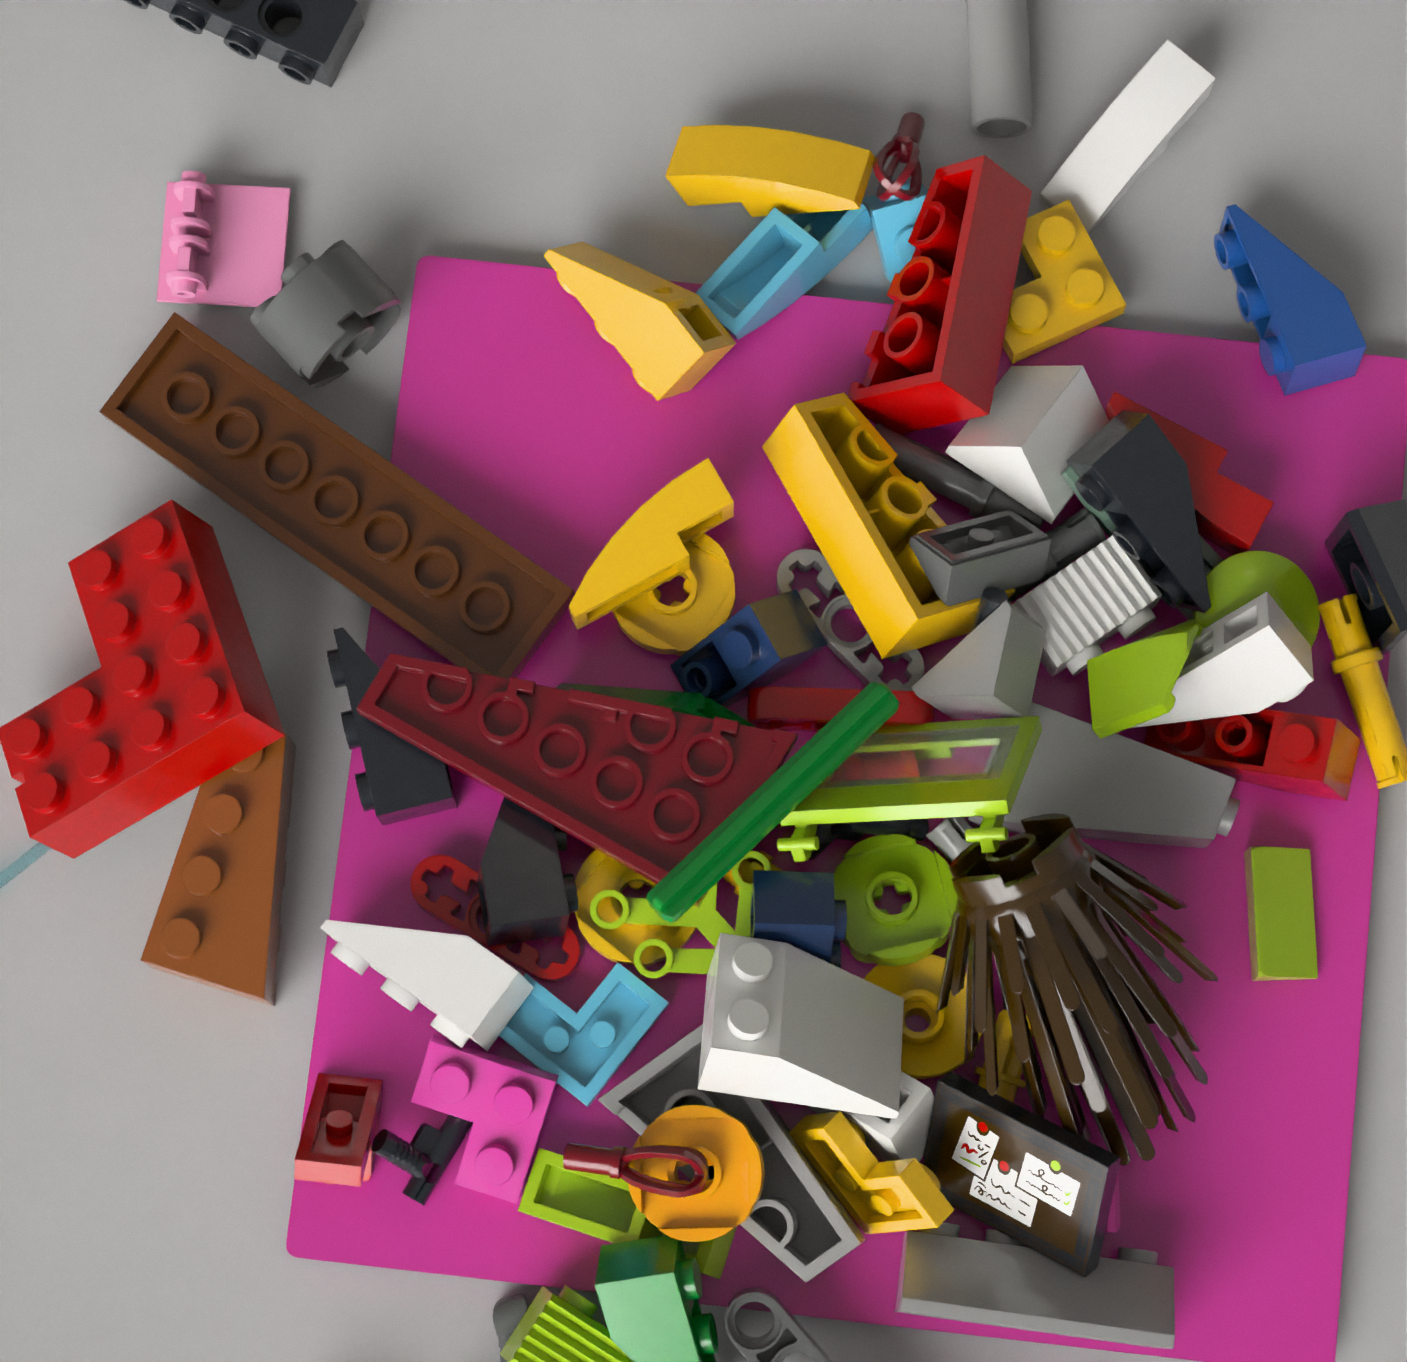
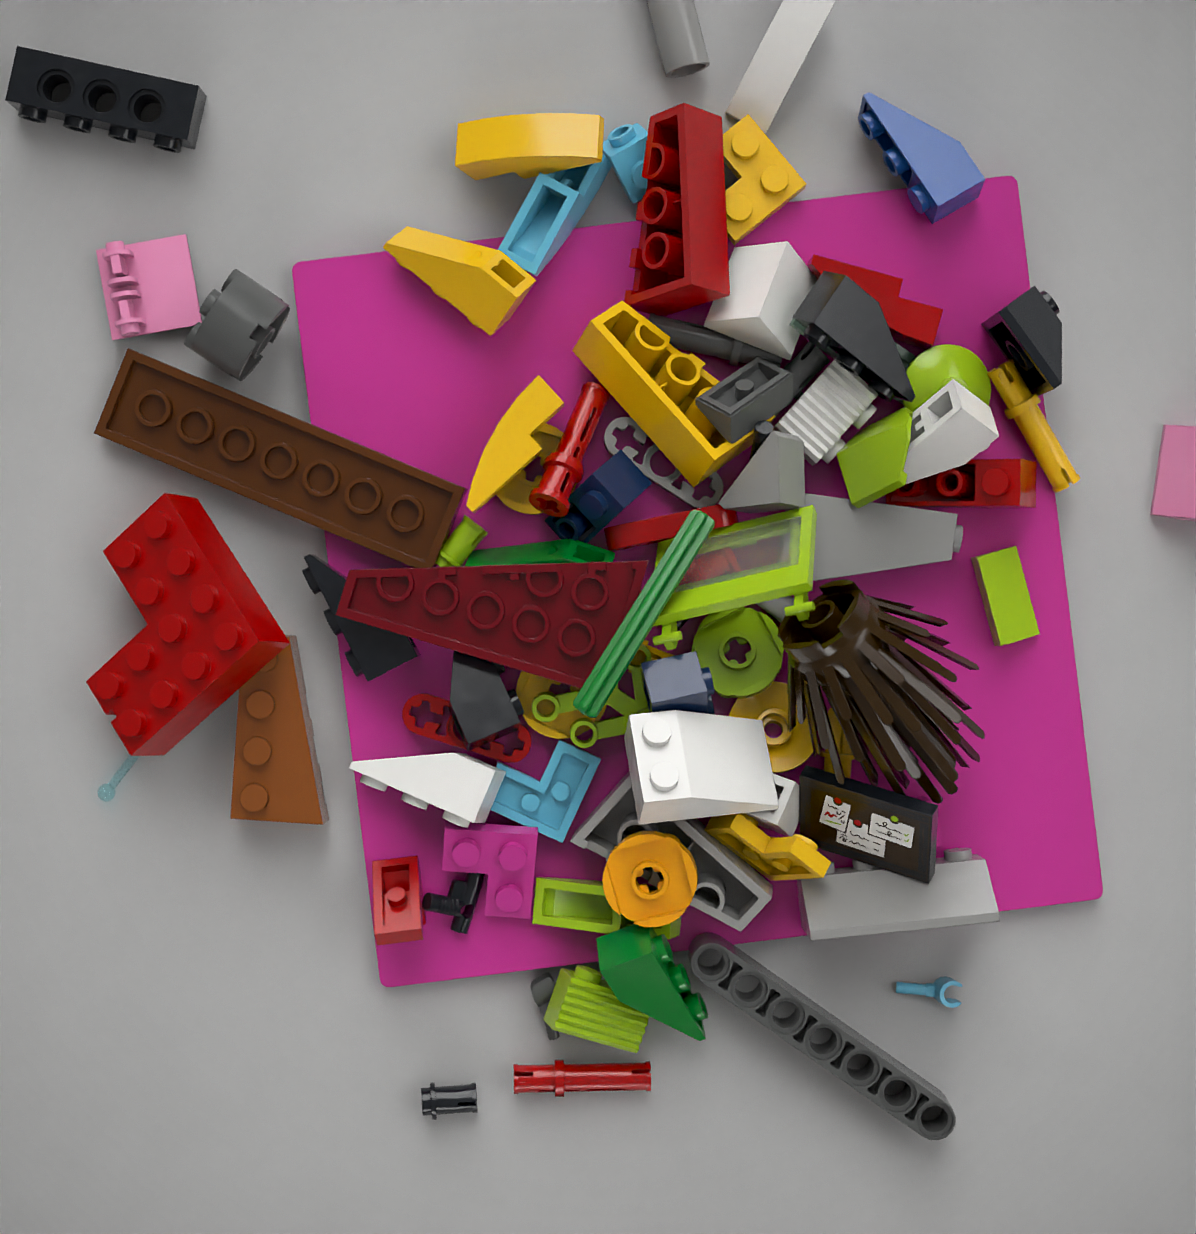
camera: 15 degrees left, 10 degrees up
dark red piece [563,1142,708,1198] -> none
dark red piece [873,112,925,201] -> none
none -> lime pin [436,515,488,567]
none -> red pin [529,382,610,517]

